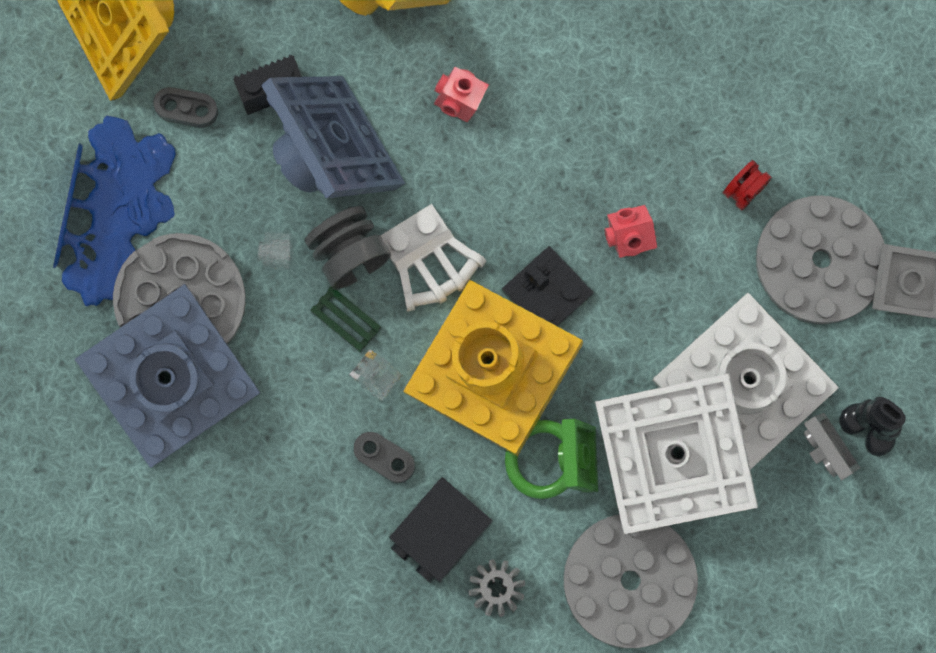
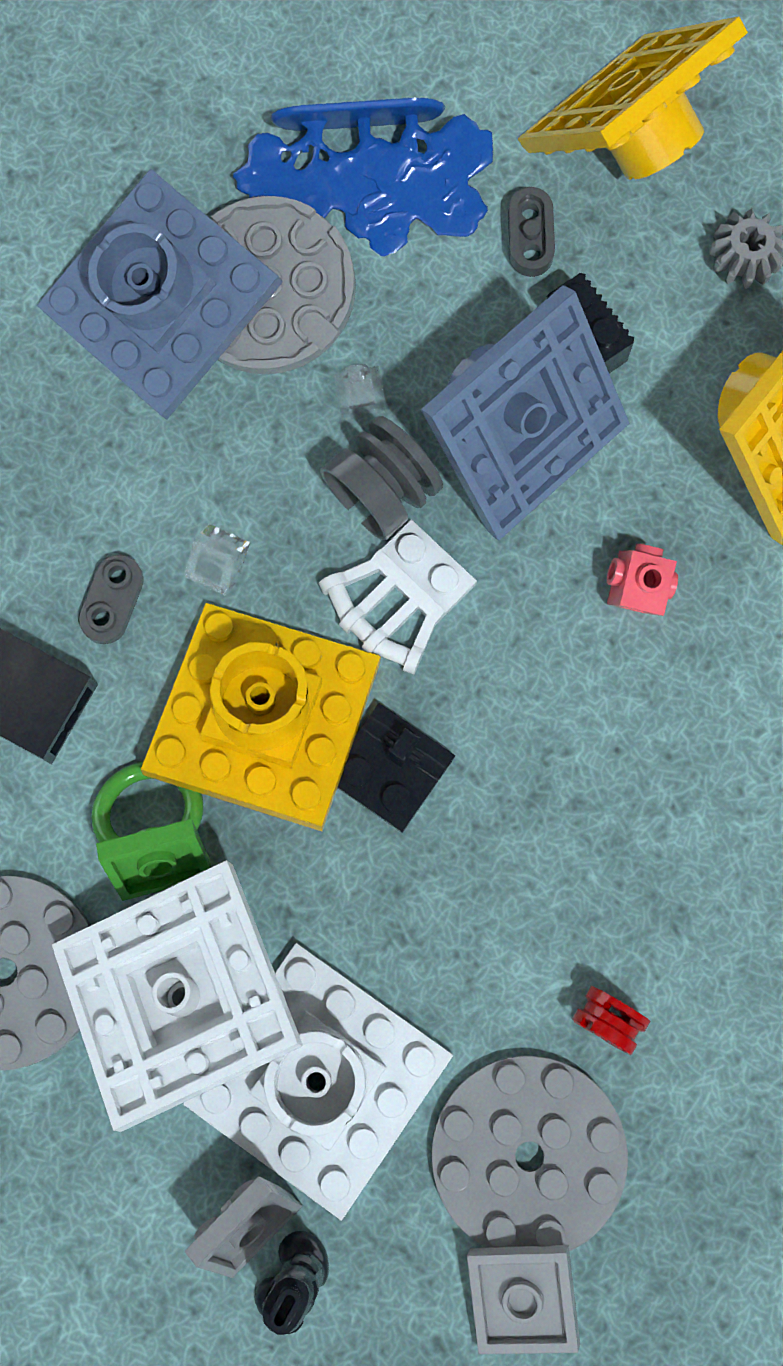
camera: 80 degrees right, 0 degrees up
dark green tile [310,286,381,353] -> none
coral brick [604,205,657,258] -> none

